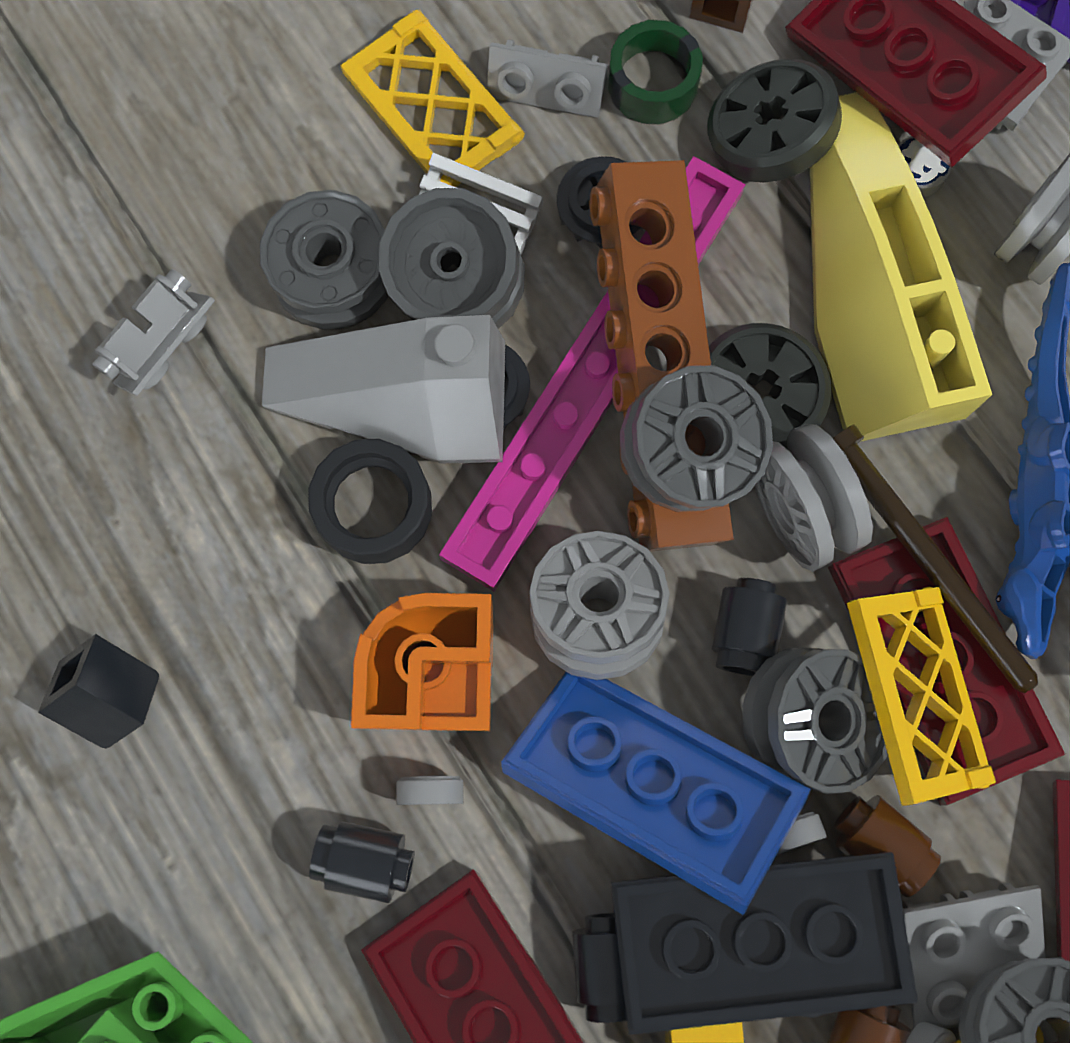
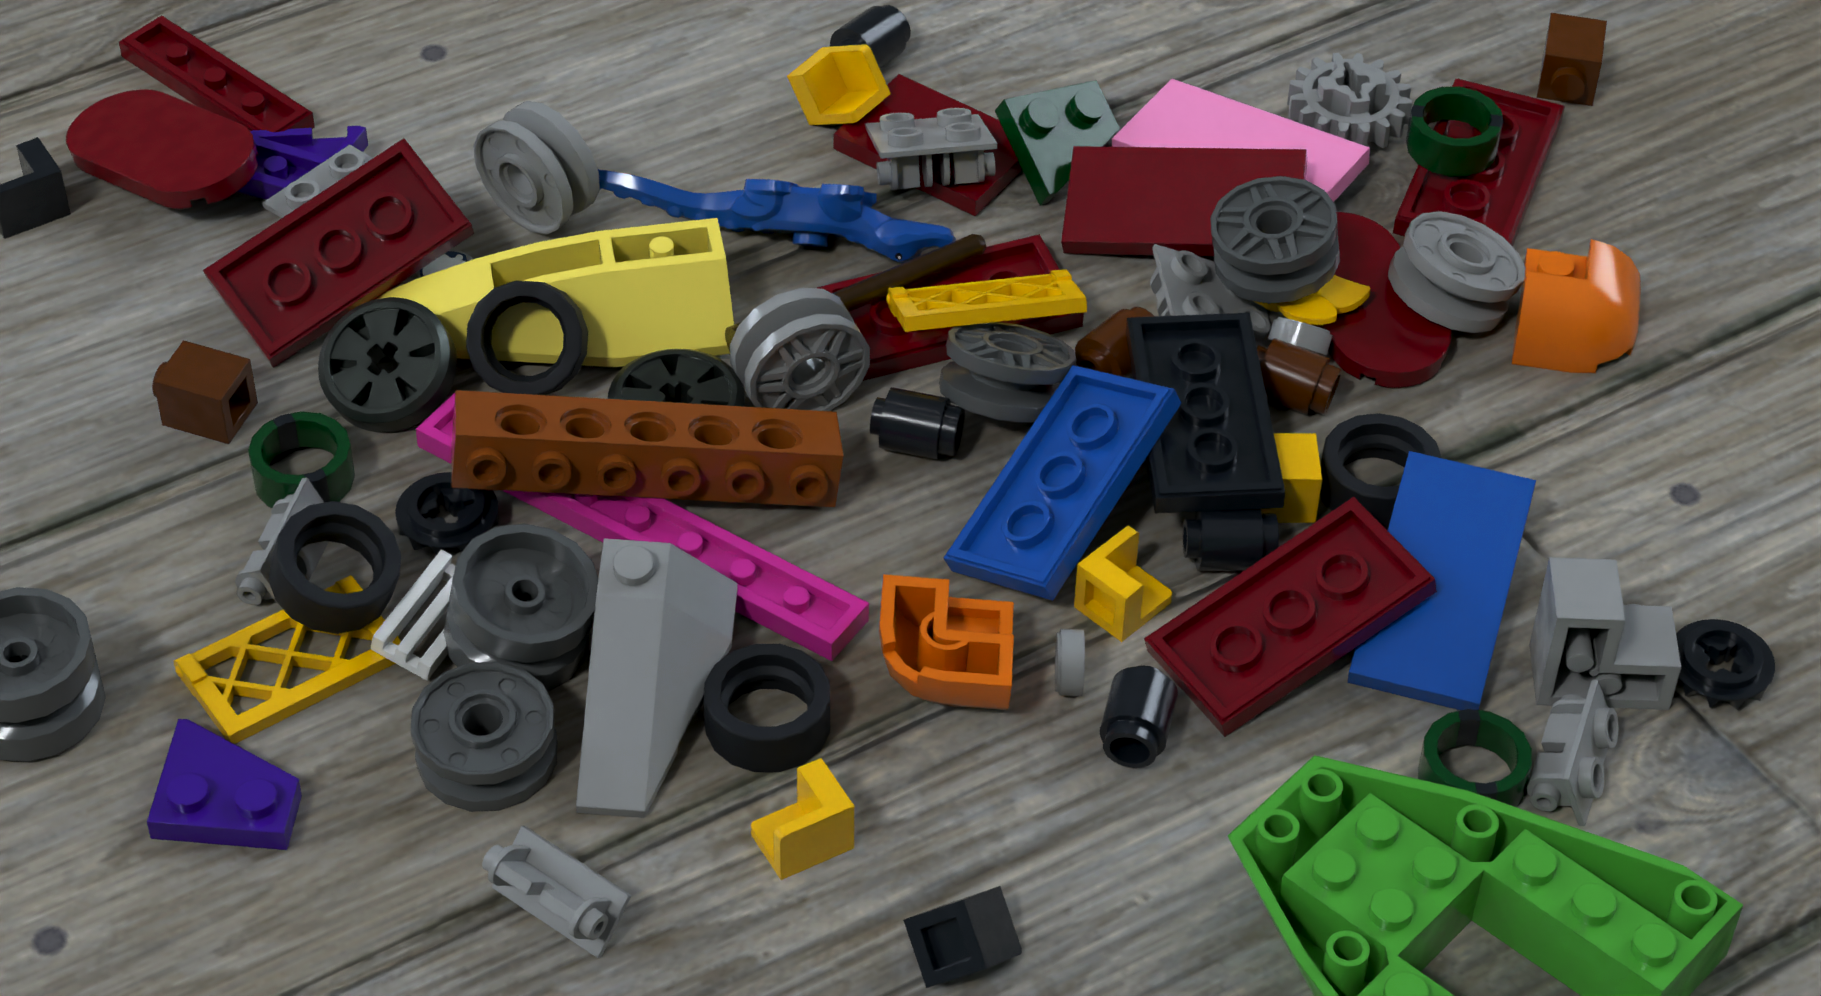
camera: 90 degrees left, 30 degrees down
light grey wheel [529,531,670,680] -> none
dark grey wheel [620,365,773,512] -> none
none -> dark purple wing [147,719,302,850]
none -> black tyre [269,501,401,634]
none -> black tyre [466,280,588,395]
none -> yellow panel [751,758,855,880]
none -> yellow panel [1074,525,1172,642]

